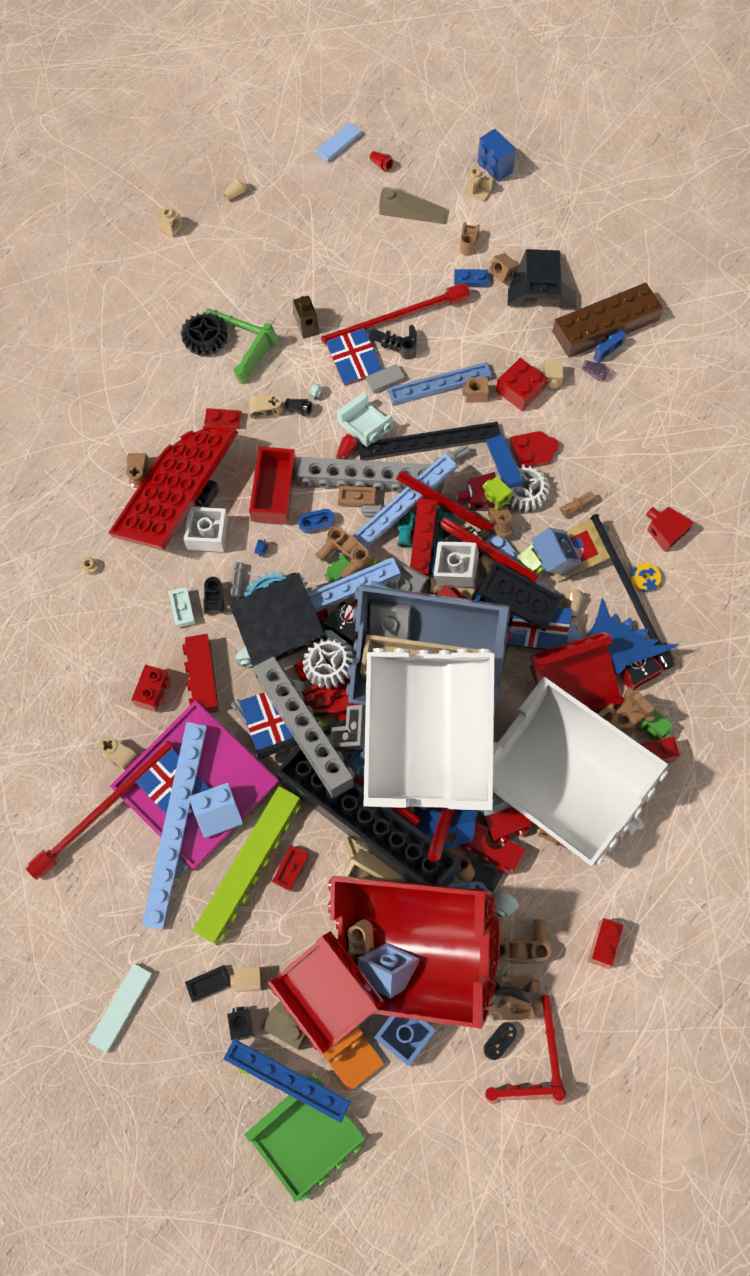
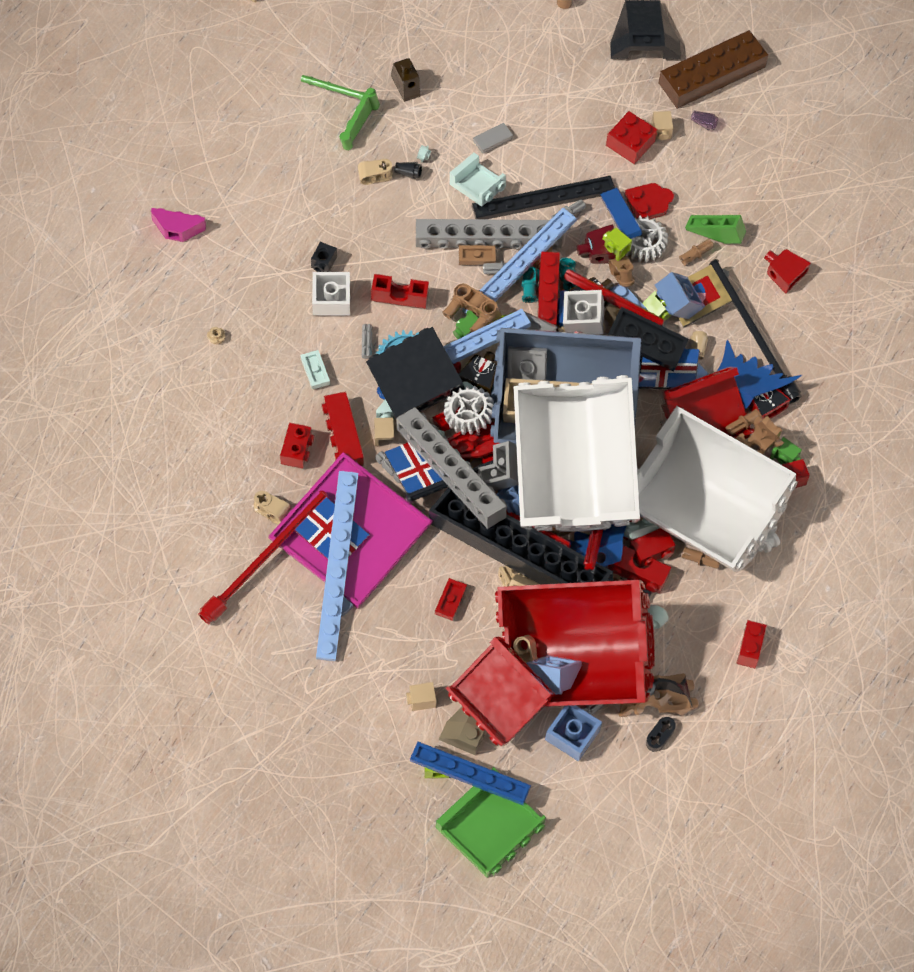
camera: 10 degrees left, 5 degrees down
light aqua tile [88,964,153,1053] -> none
red plate [108,425,239,551] -> none
medium nougat piece [126,453,148,488] -> none
black gear [181,312,228,356] -> none
black tile [185,965,231,1003] -> none
light blue slope [189,783,243,839] -> none
lime brick [192,786,302,946] -> none
black piece [203,576,224,614] -> none
red plate [204,408,242,430] -> none
black brick [227,1006,255,1041] -> none
red piece [249,446,296,524] -> none
blue plate [254,539,268,557] -> none
blue plate [298,509,335,533] -> none
flag [321,283,470,386] -> none
orange bracket [323,1027,384,1091] -> none
red cone [336,434,358,459] -> none
black piece [368,325,417,360] -> none
medium blue tile [387,362,493,406] -> none
red axle [396,471,493,532] -> none
blue plate [454,269,489,288] -> none
medium nougat brick [462,377,489,403] -> none
red piece [485,995,566,1106] -> none
medium nougat brick [488,253,519,283] -> none
medium nougat piece [499,918,551,964] -> none
blue plate [593,330,626,363] -> none
yellow piece [630,562,661,593] -> none
none -> dark pink slope [151,208,206,242]
none -> red arch [371,274,429,309]
none -> tan panel [374,418,394,446]
none -> bright green slope [685,215,746,244]
none -> medium nougat axle [726,409,762,435]

